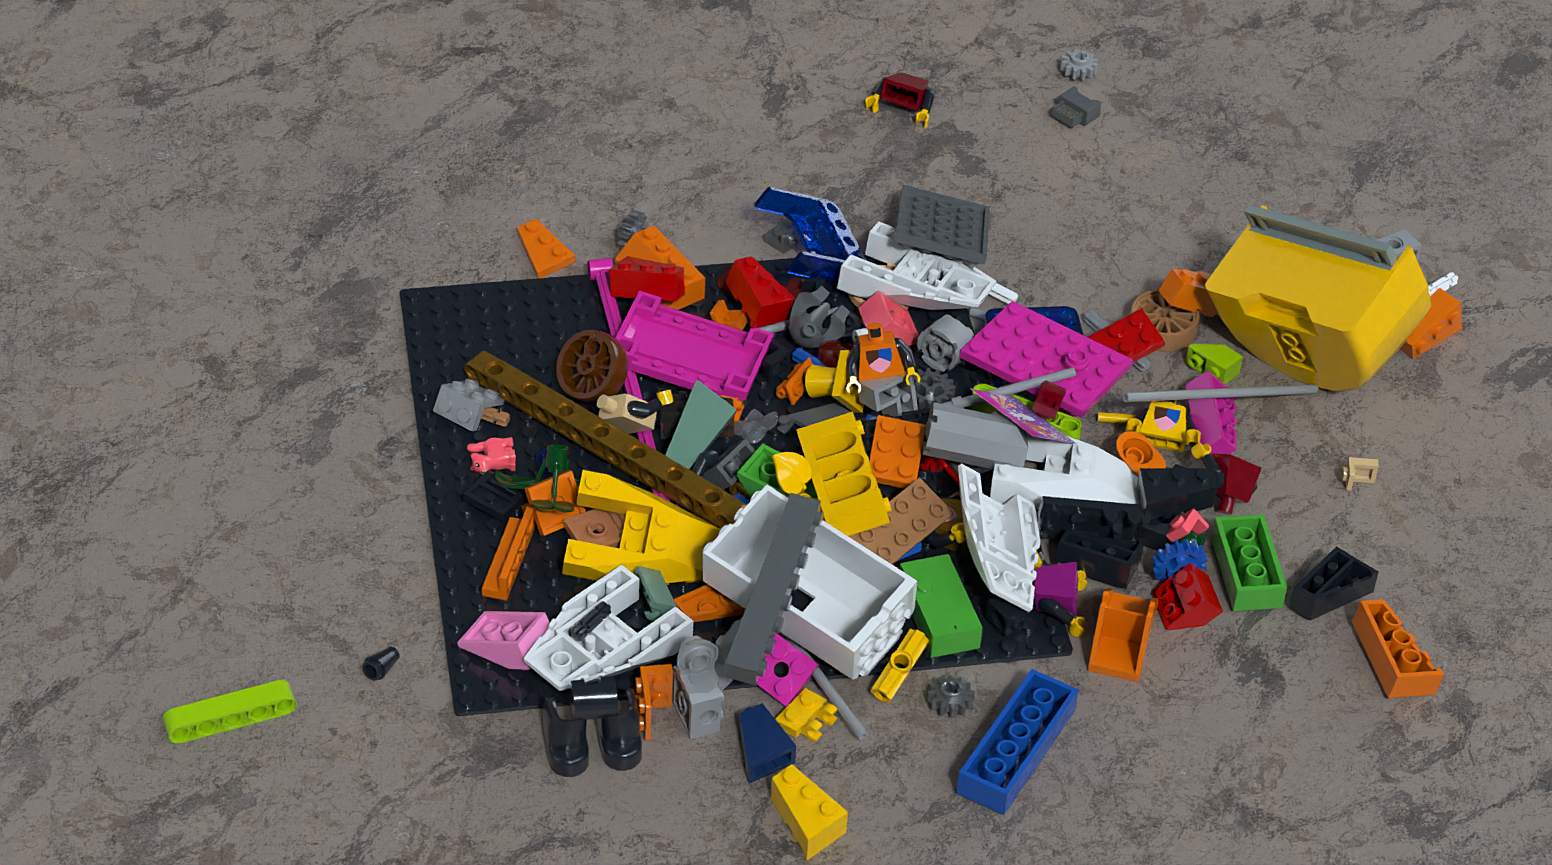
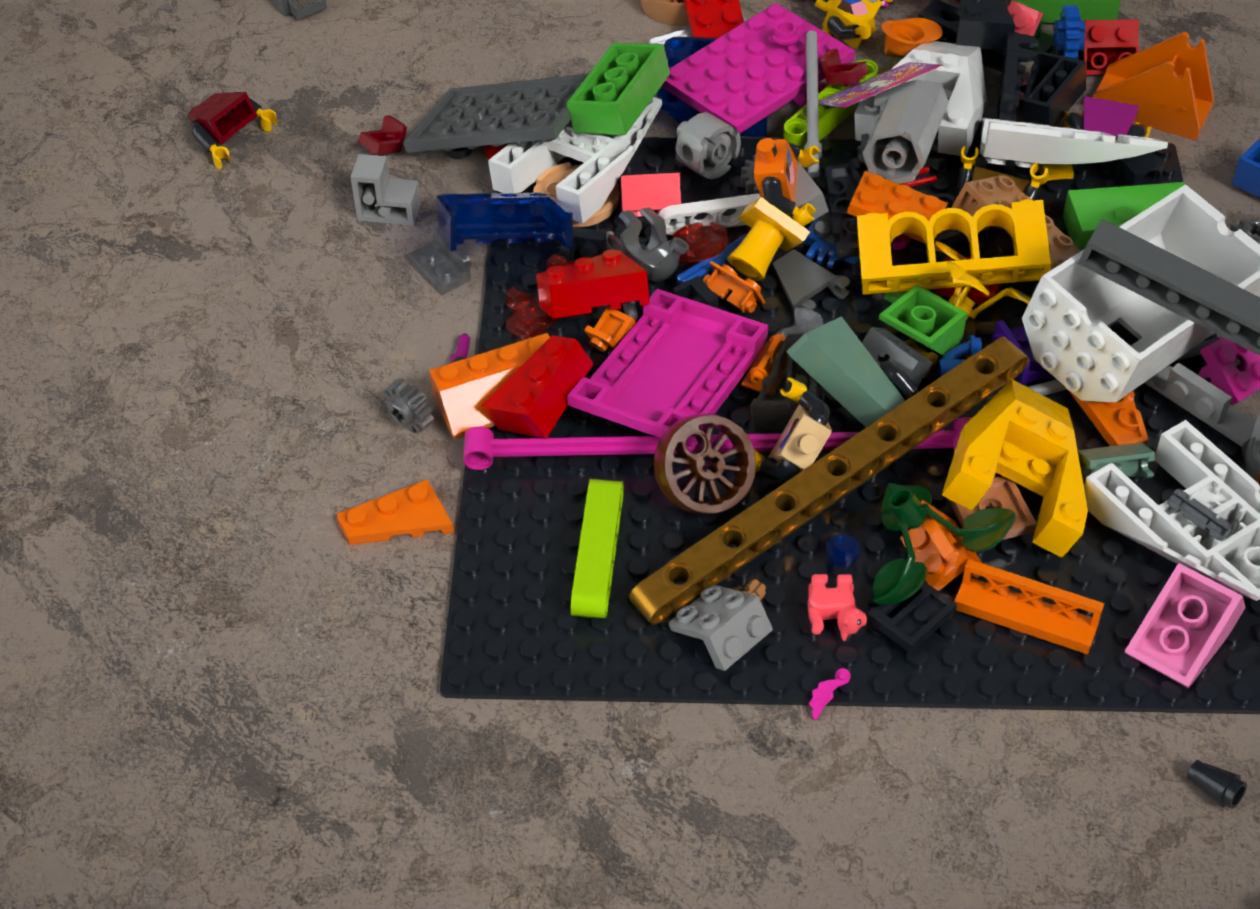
camera: 75 degrees left, 5 degrees up
none -> light grey brick [351,154,421,226]
none -> dark red bracket [358,115,407,156]
none -> magenta piece [450,333,470,363]
none -> bright green brick [566,43,670,135]
none -> lime beam [571,479,624,618]
none -> dark pink piece [809,668,851,720]

